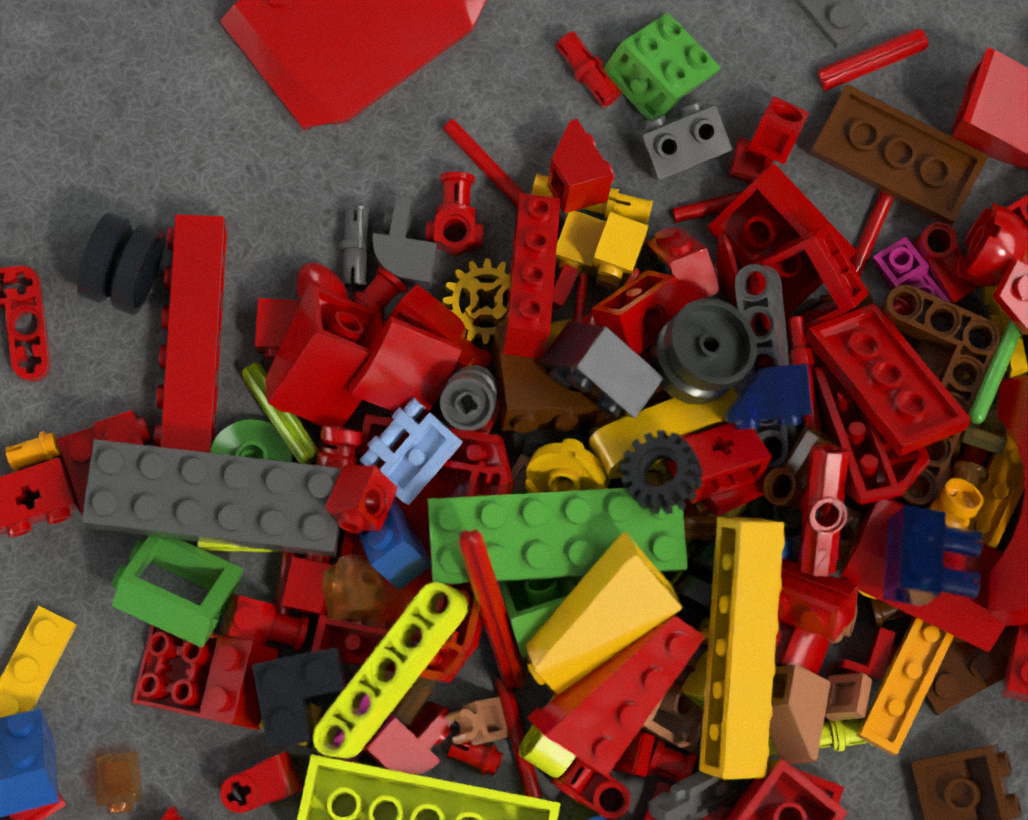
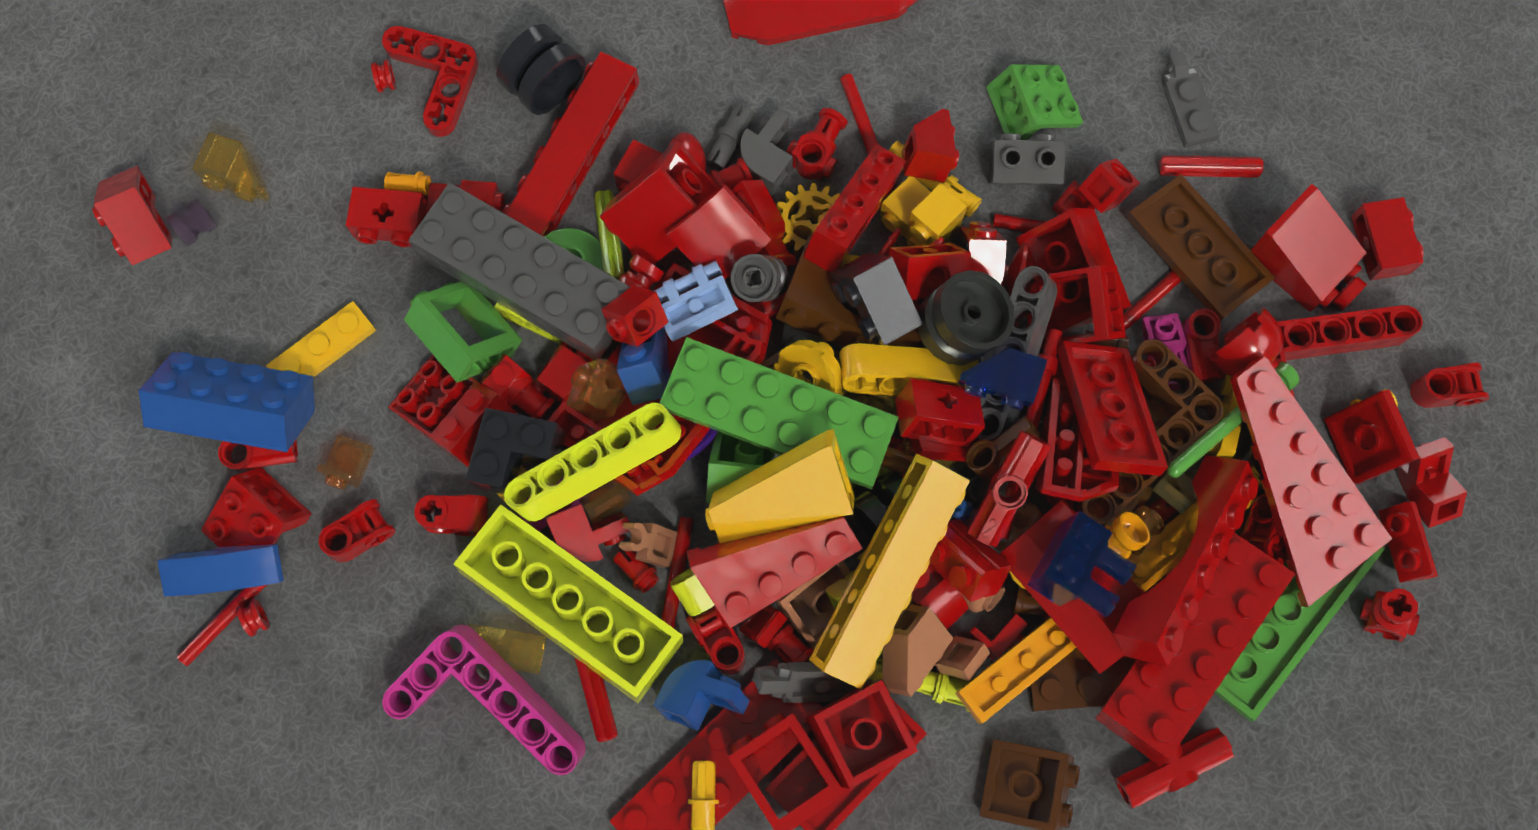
camera: 30 degrees right, 5 degrees down
red axle [458,529,526,689] -> none
red tile [552,264,578,311] -> none
red pin [555,31,623,108] -> none
black tyre [620,431,703,514] -> none

